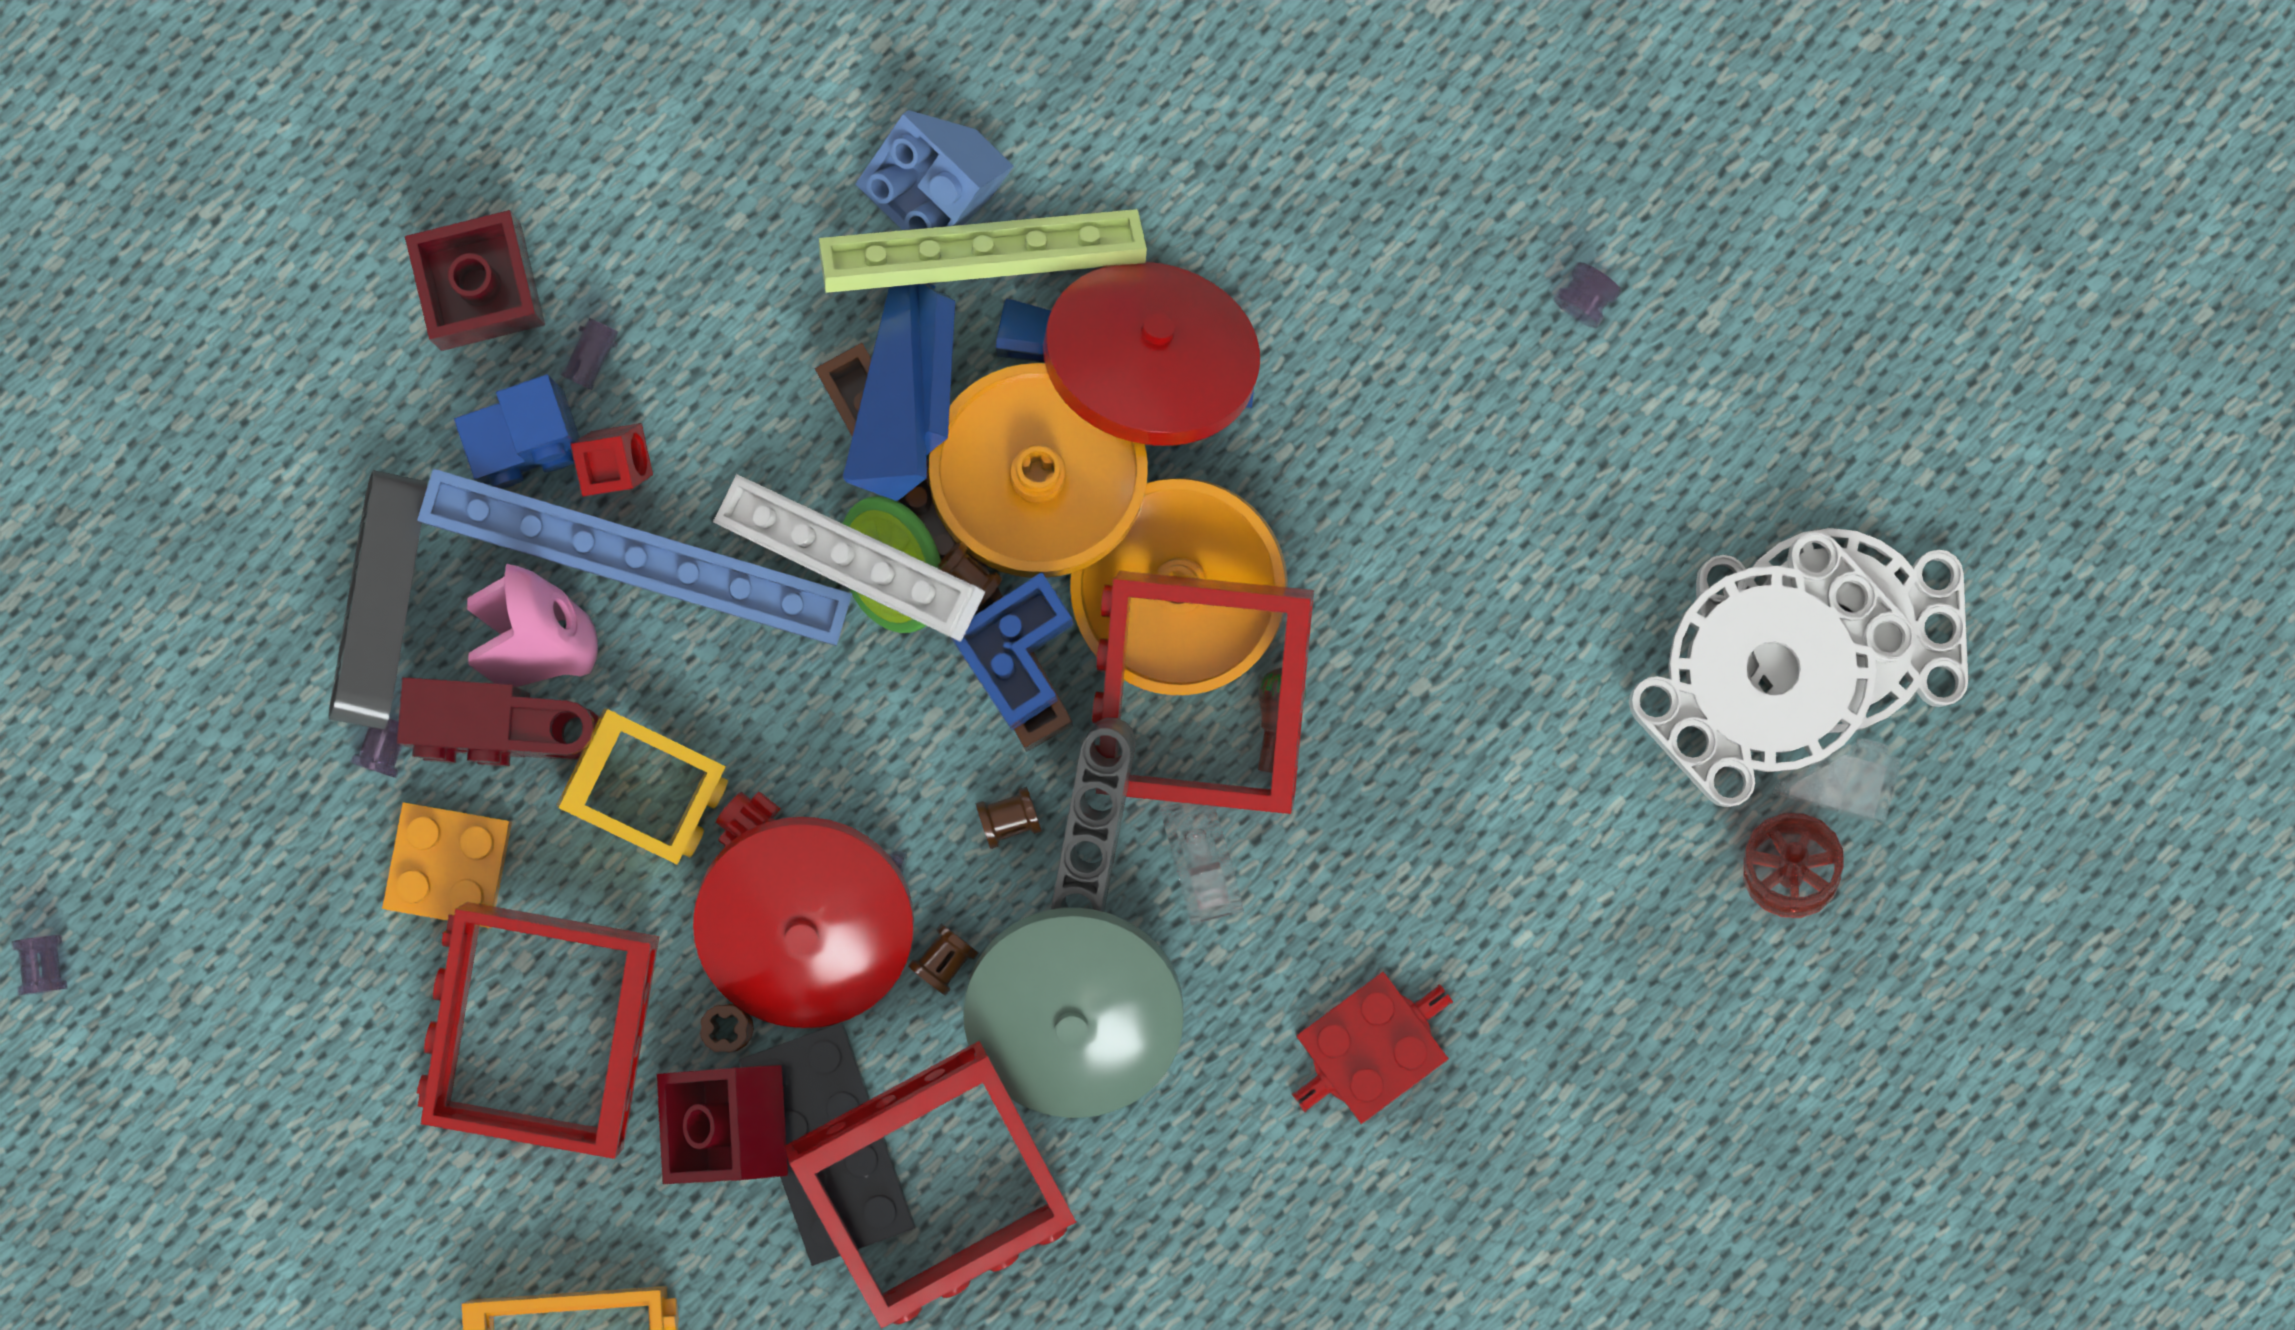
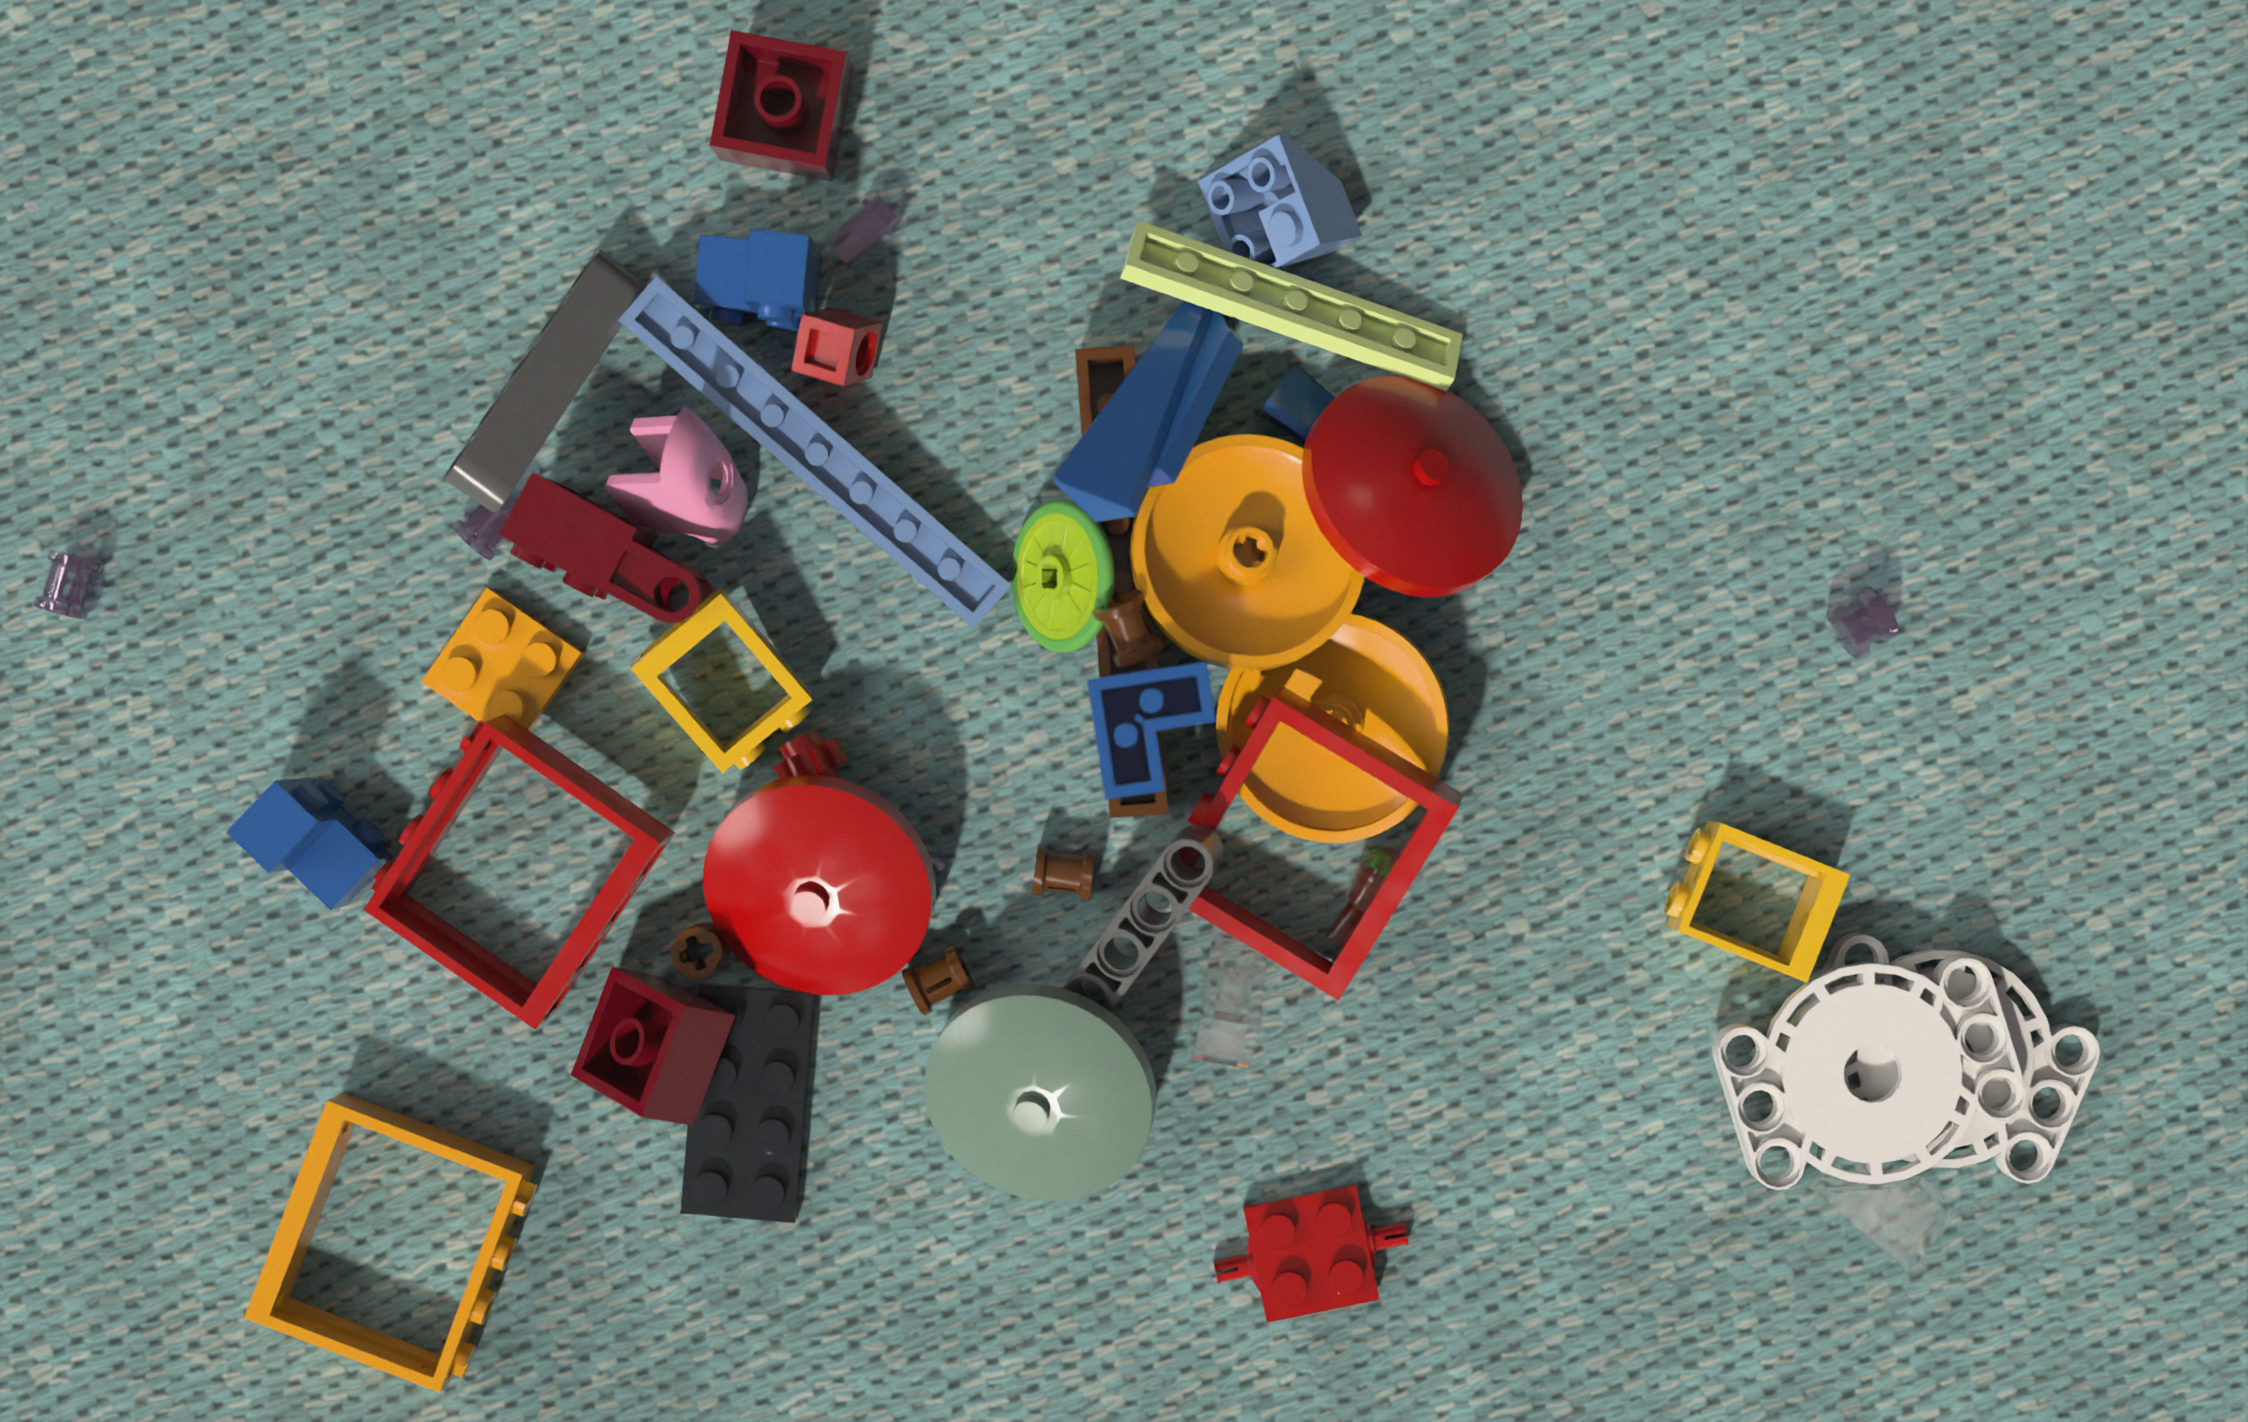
camera: 25 degrees right, 5 degrees up
white tile [713,474,985,642] -> none
red window [784,1040,1076,1329] -> none
clear red wheel [1743,813,1844,918] -> none
none -> blue brick [226,778,394,910]
none -> yellow window [1664,820,1850,983]

